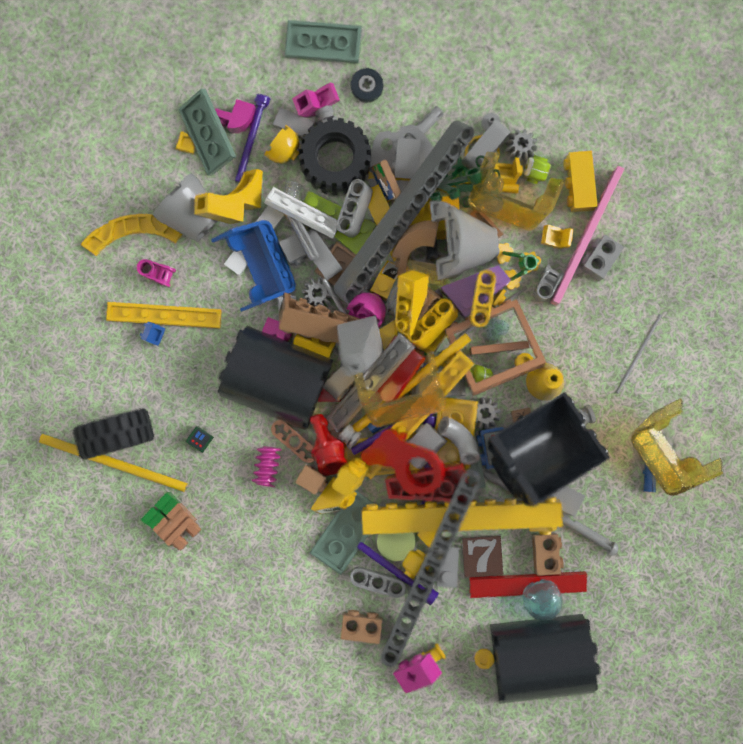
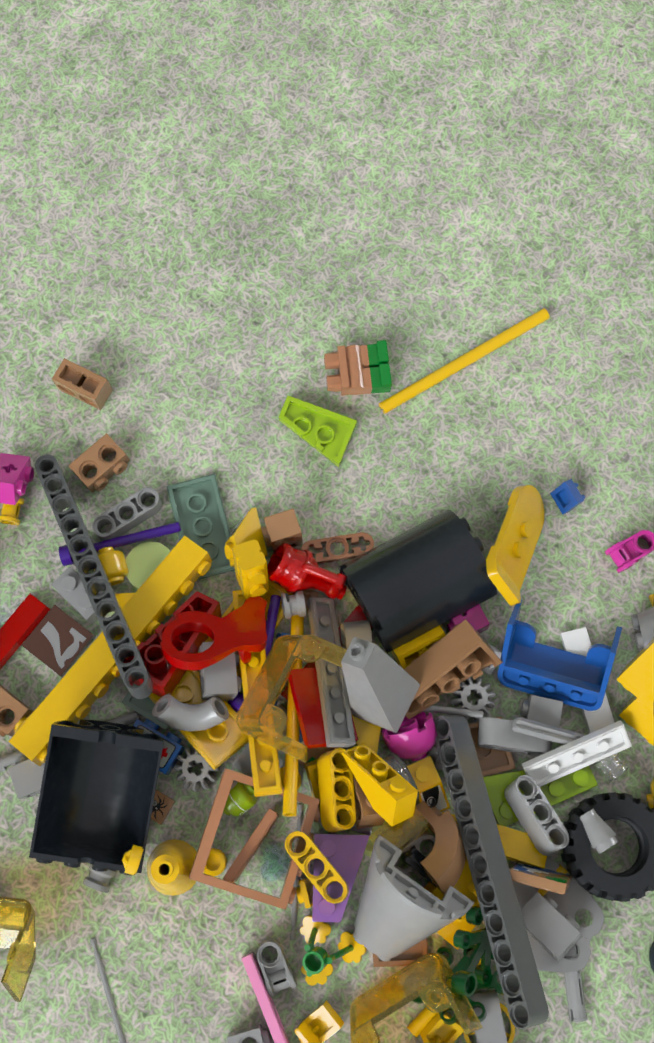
camera: 135 degrees right, 10 degrees down
black tyre [72,408,155,460] -> none
yellow tile [106,302,222,329] -> none
slope [185,426,214,453] -> none
dark pink piece [252,446,282,487] -> none
none -> medium nougat brick [52,358,113,410]
none -> yellow tile [122,845,144,875]
none -> lime wing [279,395,357,467]
none -> yellow piece [486,485,545,606]
none -> light grey cone [579,809,618,854]

